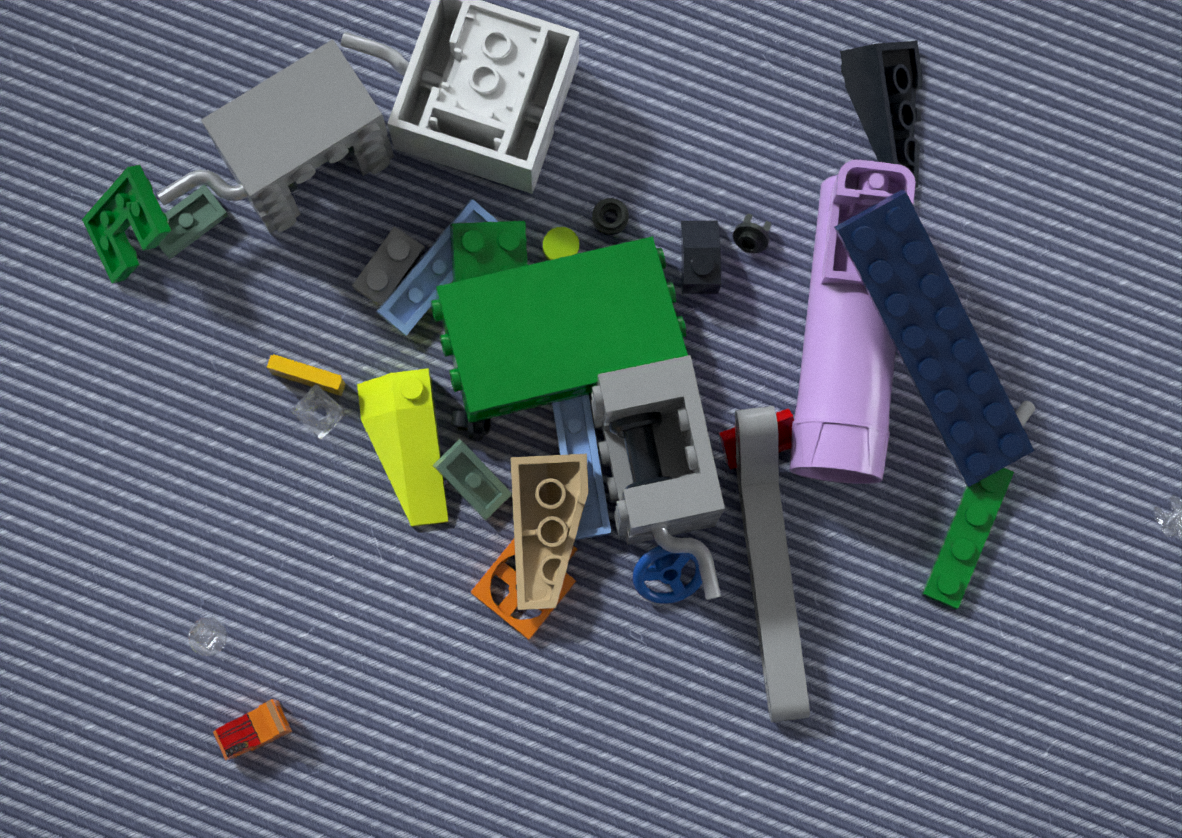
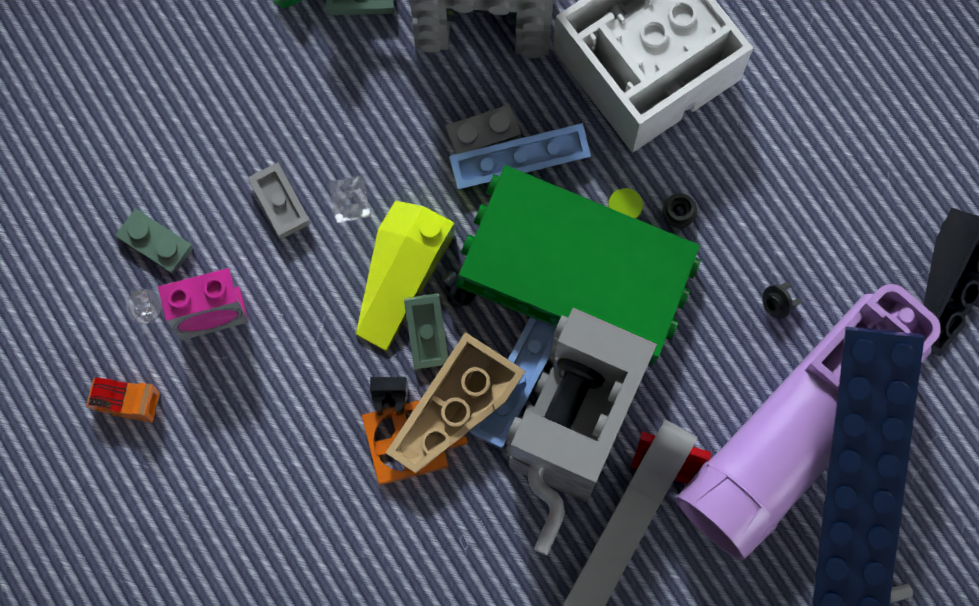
camera: 40 degrees right, 5 degrees down
yellow tile [267,354,345,396] -> none
green plate [450,221,528,282] -> none
blue piece [633,545,702,604] -> none
black slope [681,220,721,294] -> none
none -> sand green plate [115,208,194,276]
none -> dark pink panel [158,268,249,340]
none -> light grey plate [248,162,311,240]
none -> black tile [370,377,409,415]

